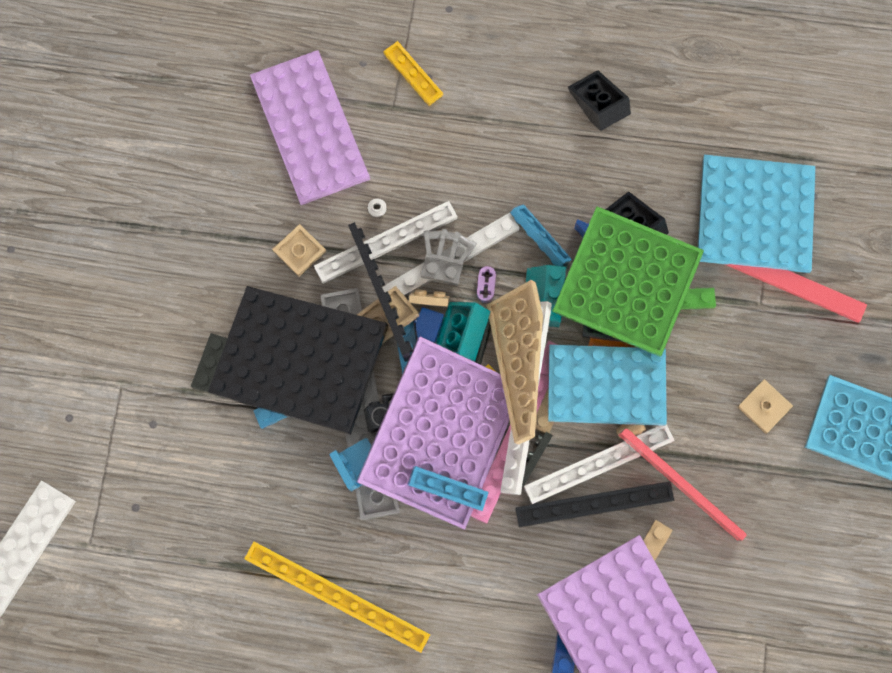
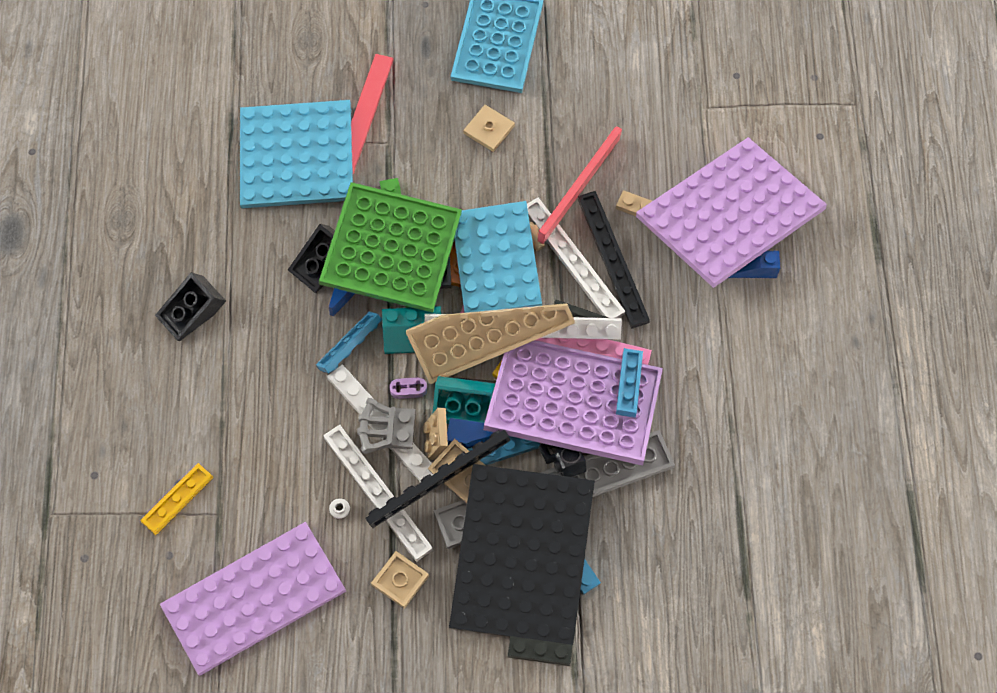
camera: 100 degrees left, 10 degrees down
yellow plate [244,542,430,653] -> none
dark azure bracket [329,438,371,491] -> none

